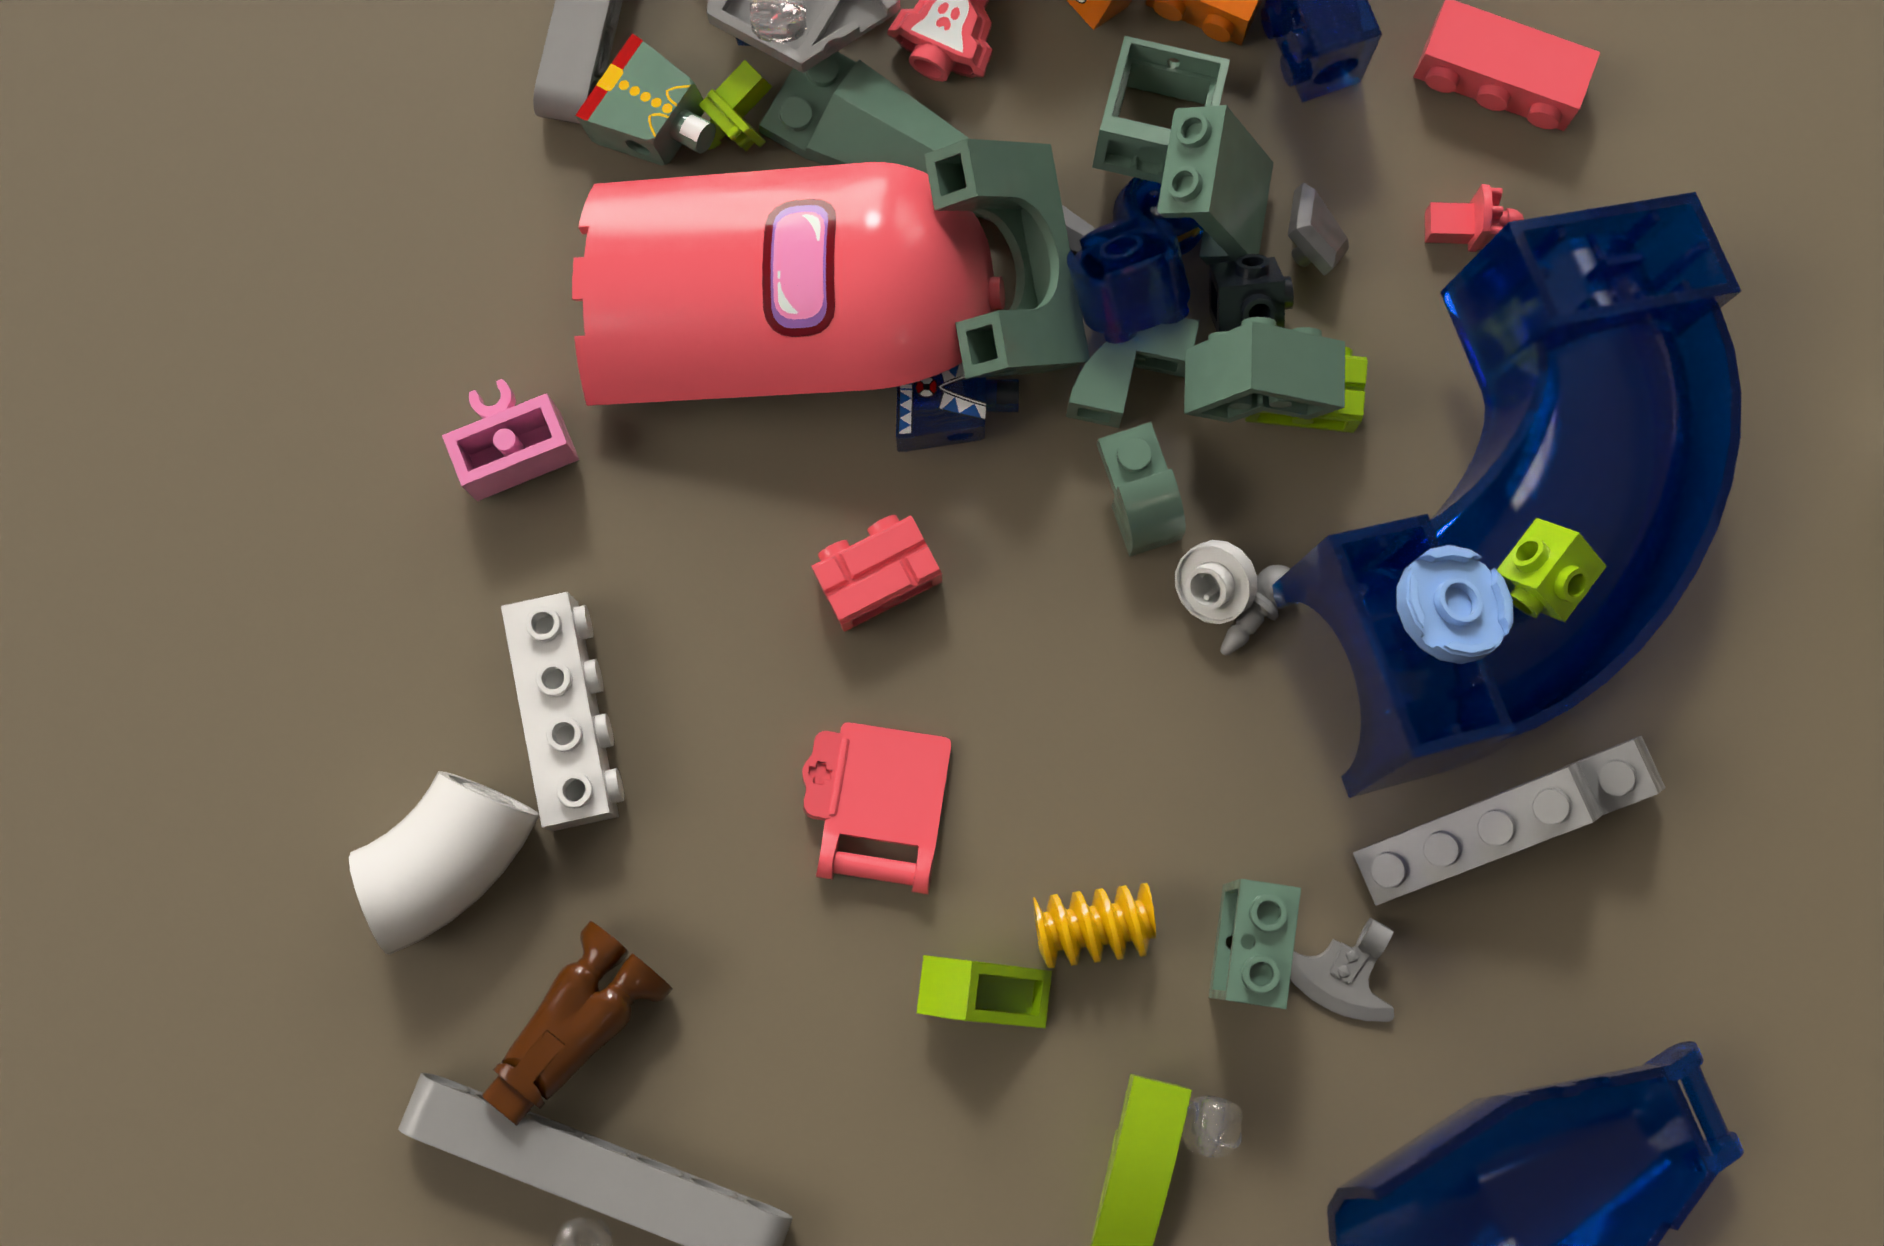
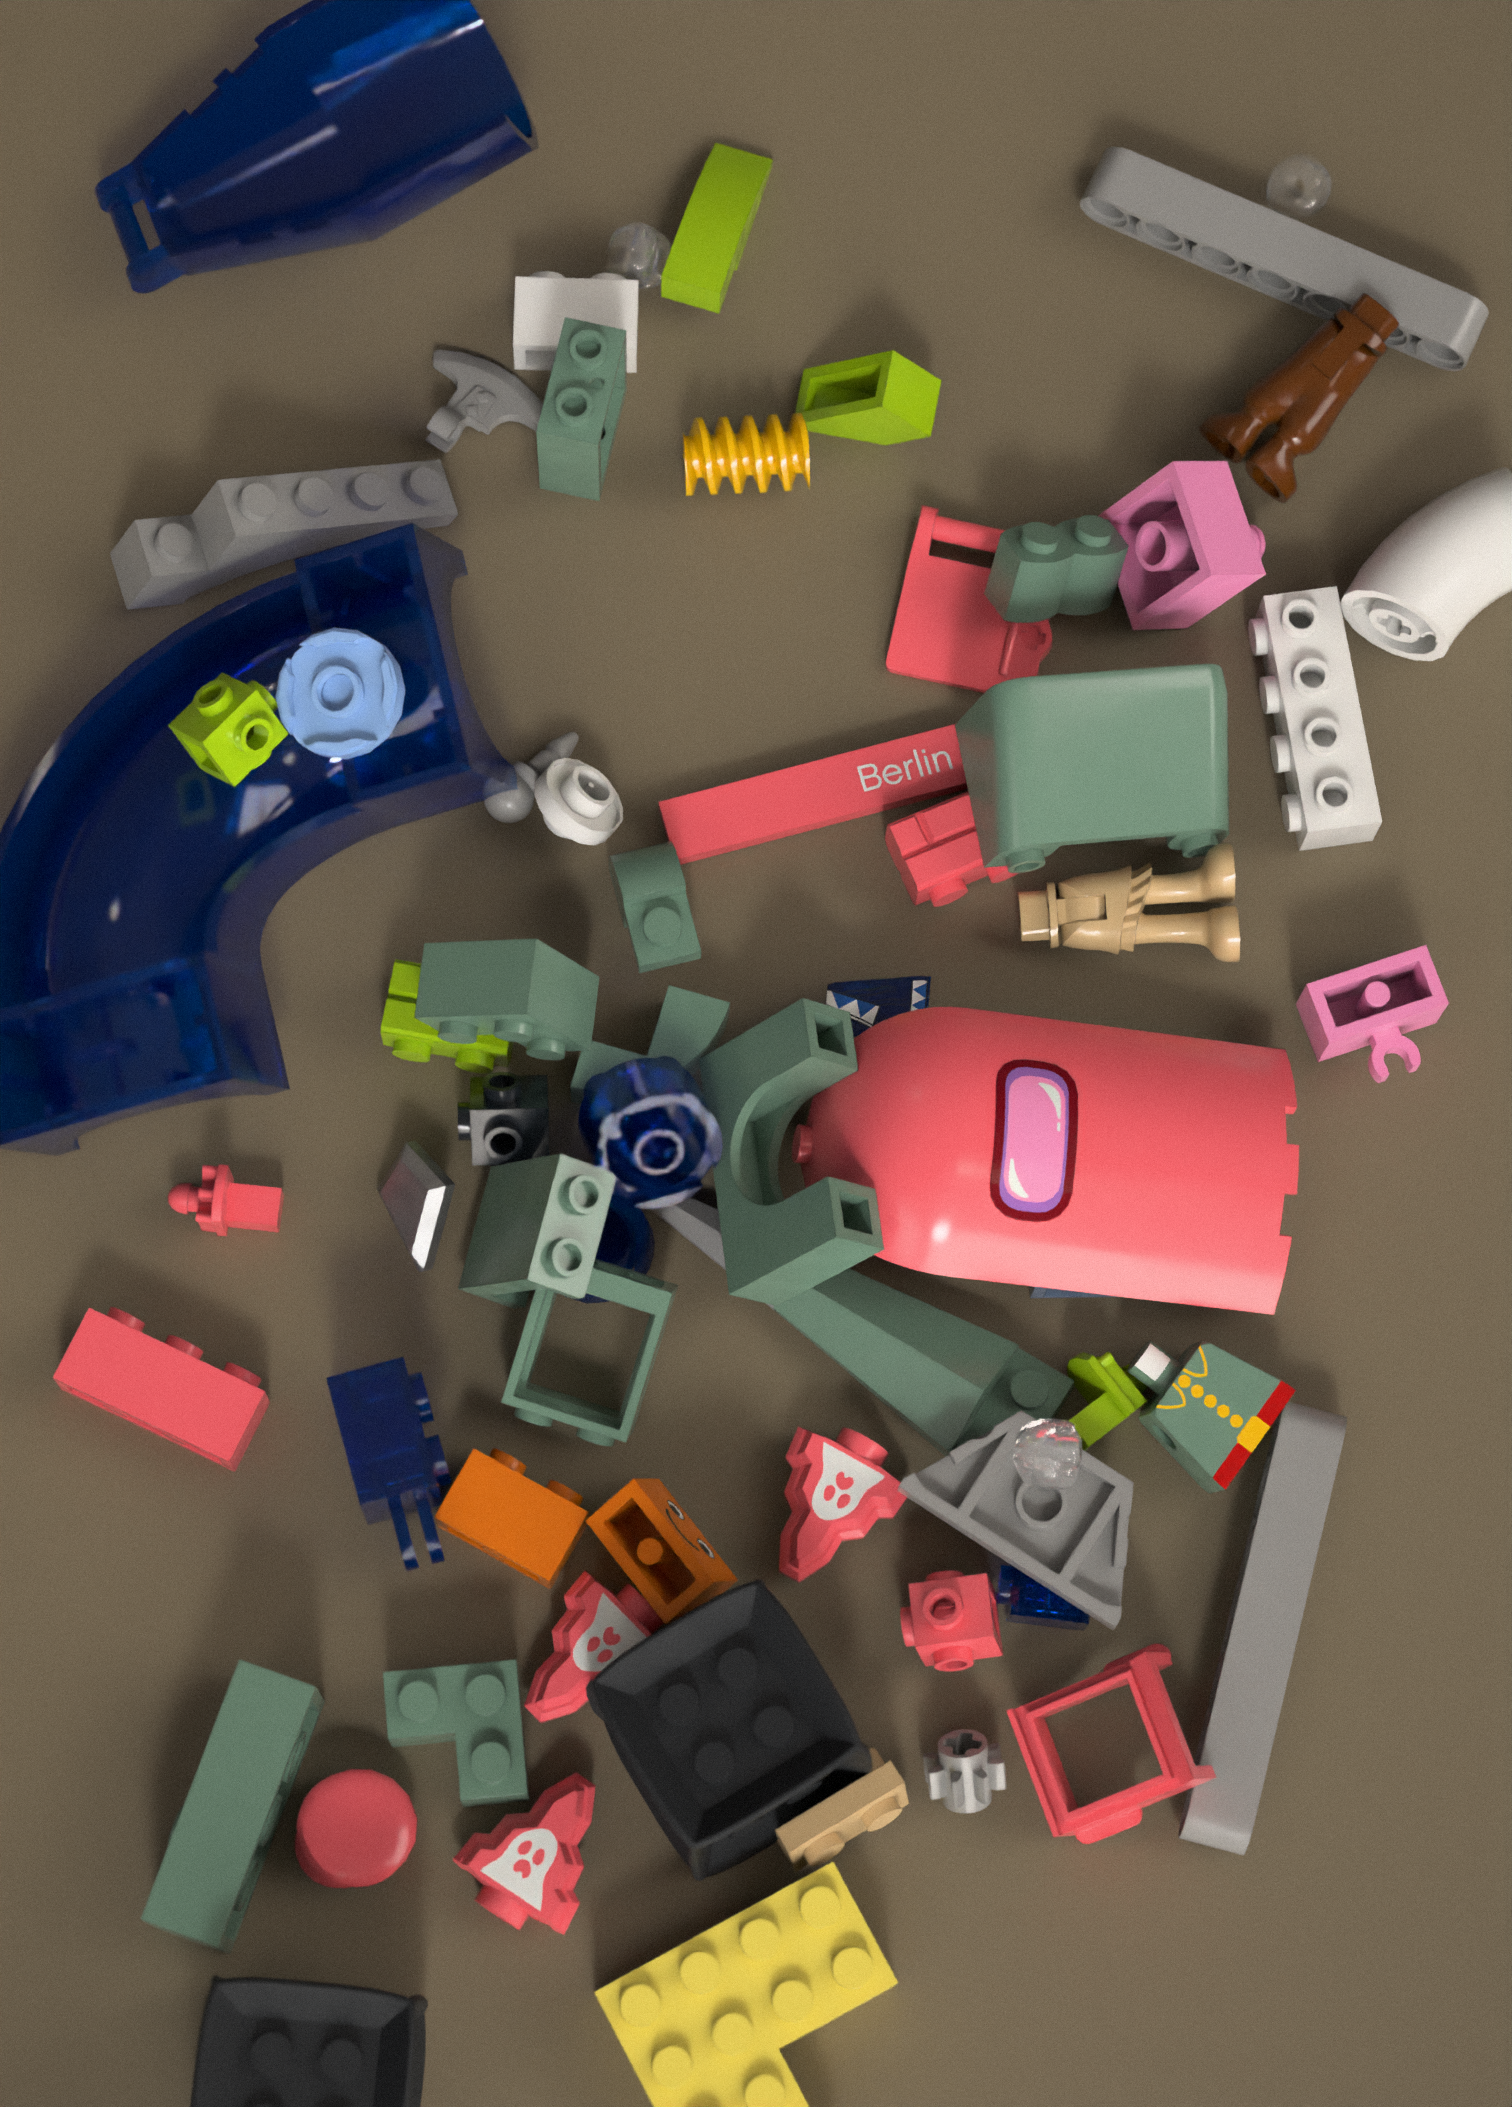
camera: 175 degrees right, 5 degrees down
none -> white brick [513,271,639,373]
none -> coral tile [658,724,968,865]
none -> sand green windscreen [955,664,1229,873]
none -> sand green brick [984,515,1129,623]
none -> tan piece [1018,843,1240,962]
none -> bright pink brick [1098,461,1266,630]

